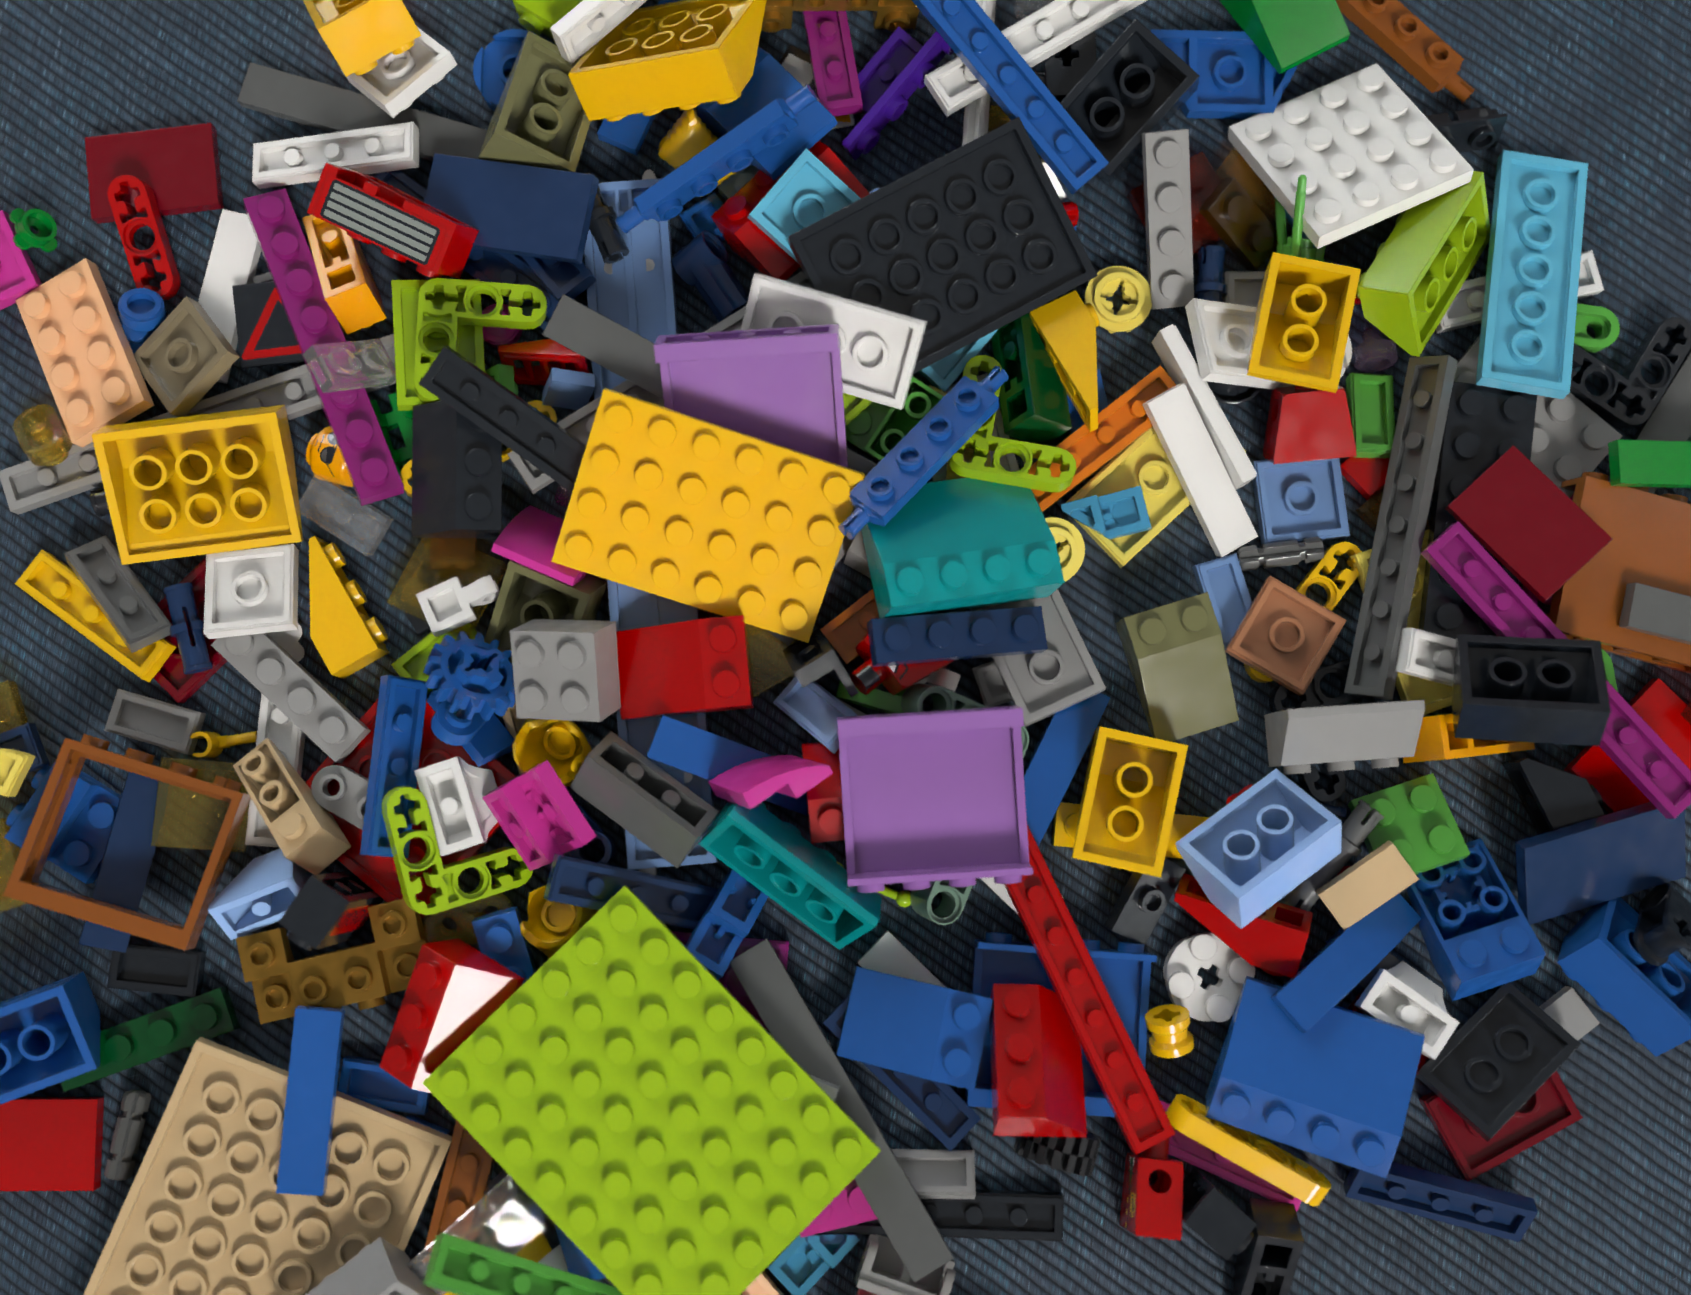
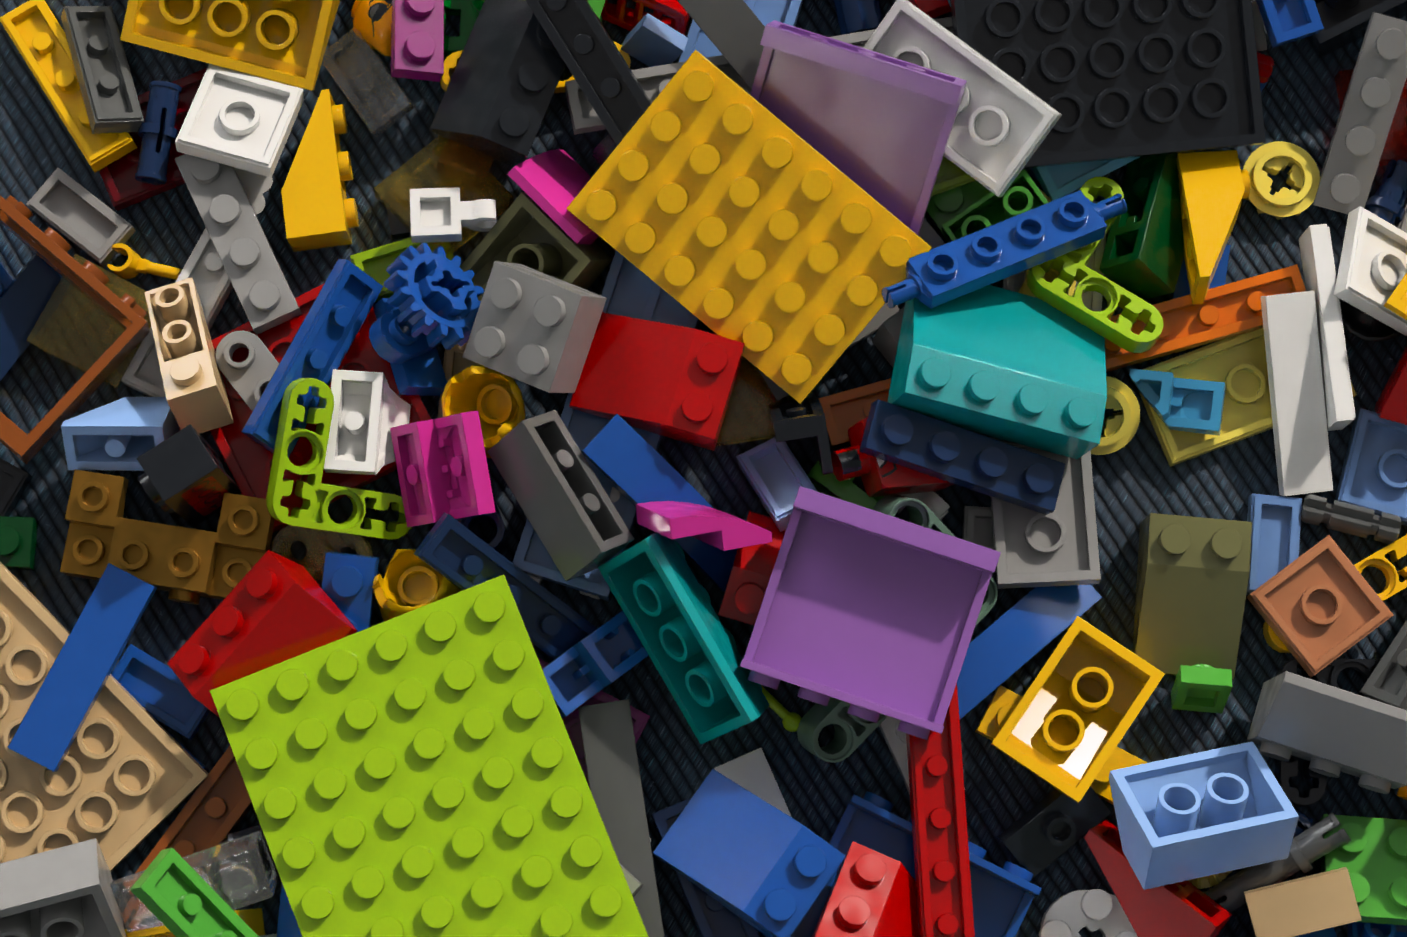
camera: 25 degrees right, 5 degrees down
none -> bright green plate [1171,664,1233,714]

